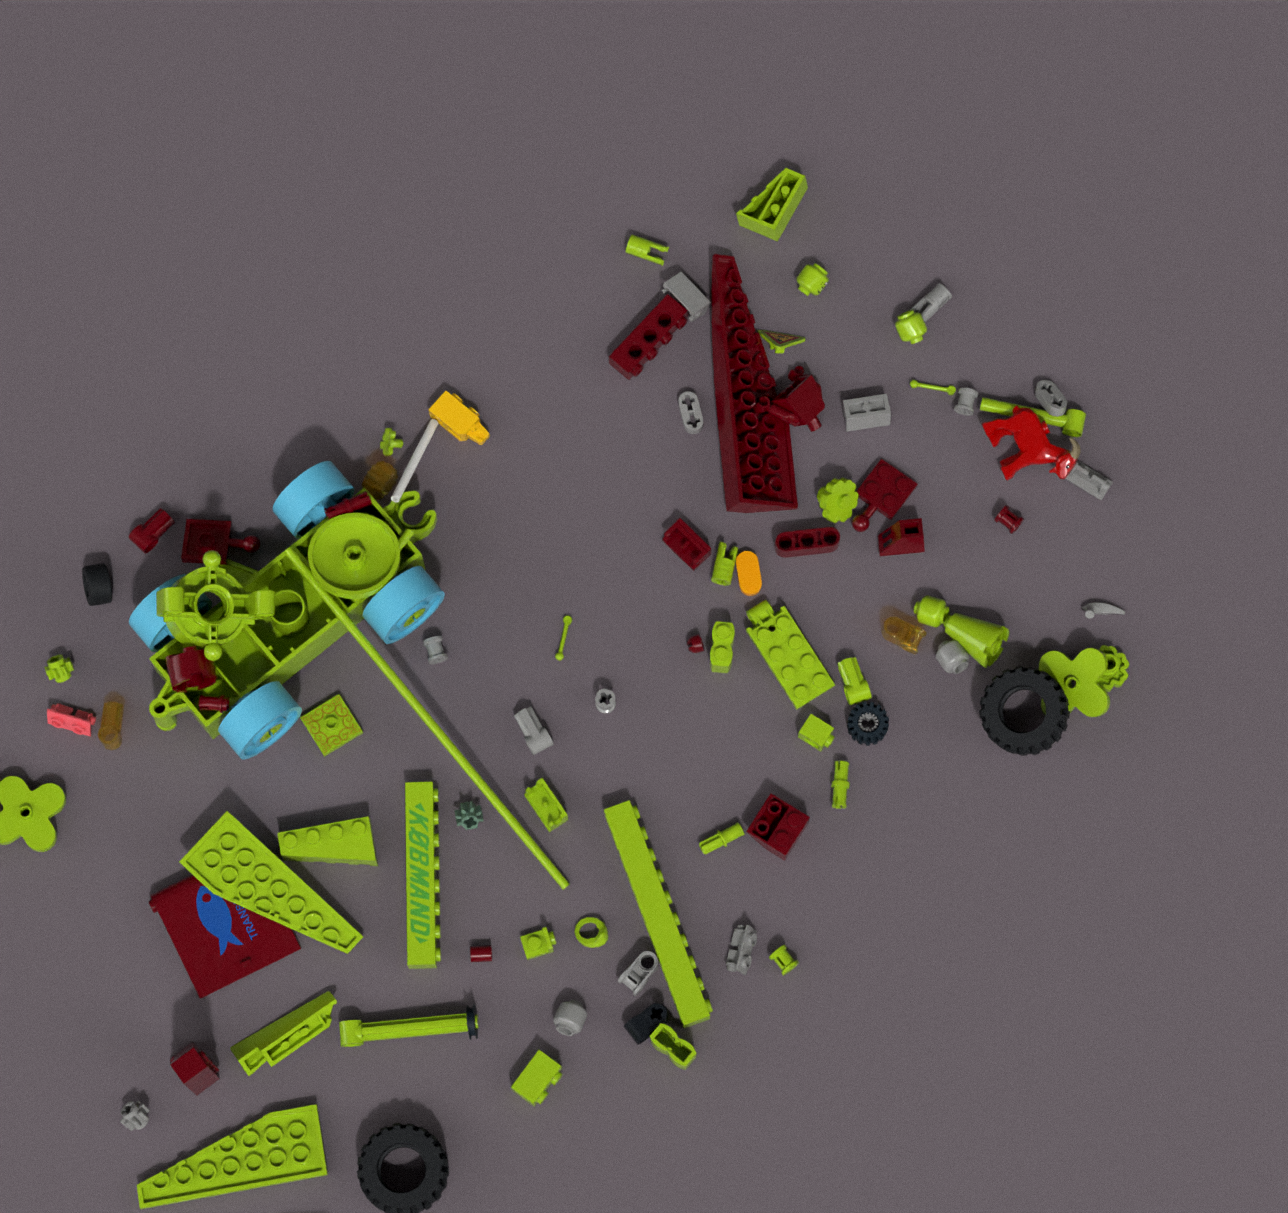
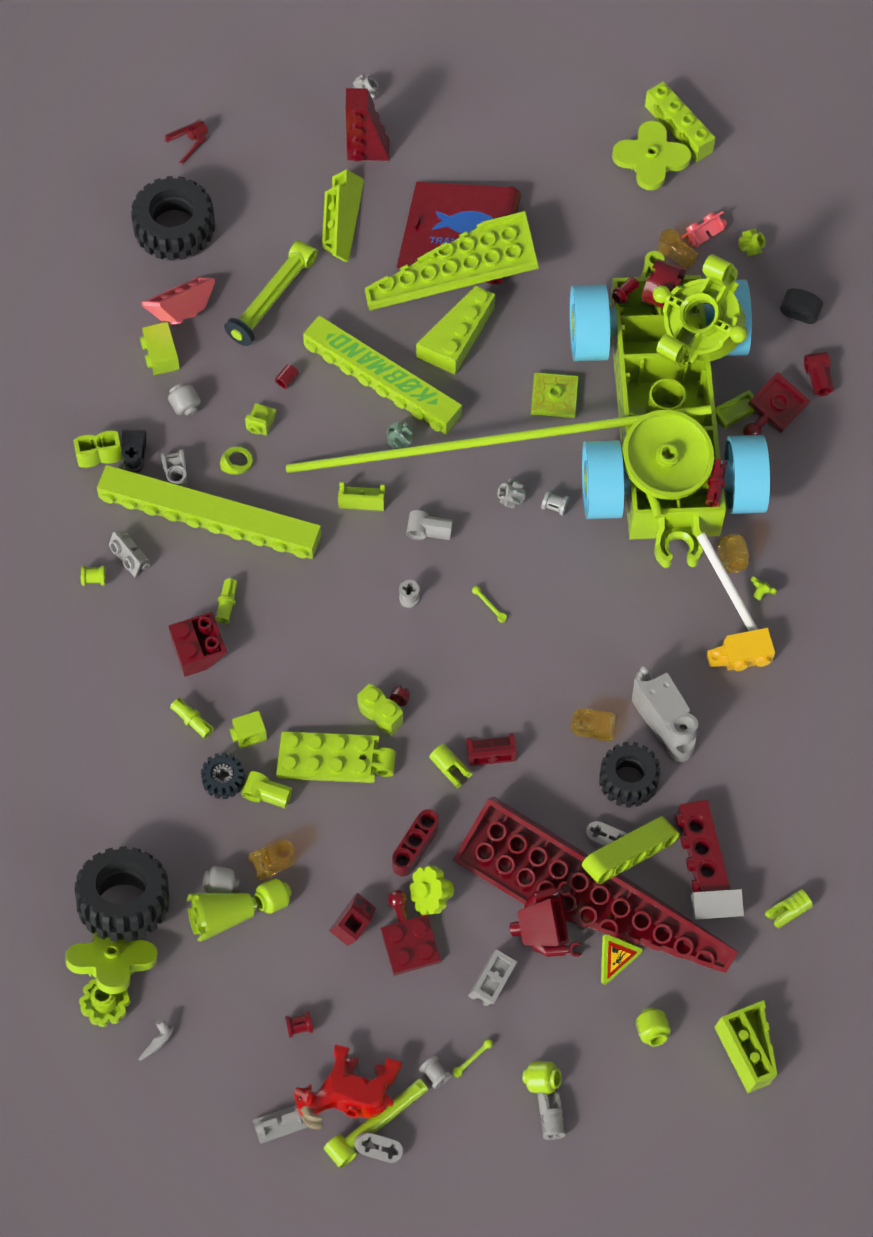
camera: 125 degrees right, 10 degrees down
lime wing [137,1104,328,1209] -> none
light orange tile [736,551,762,596] -> none
none -> coral wedge [141,277,215,324]
none -> light grey gear [497,479,526,509]
none -> clear yellow piece [570,708,617,741]
none -> lime beam [582,816,680,884]
none -> black tyre [599,742,660,808]
none -> light grey piece [632,666,698,762]

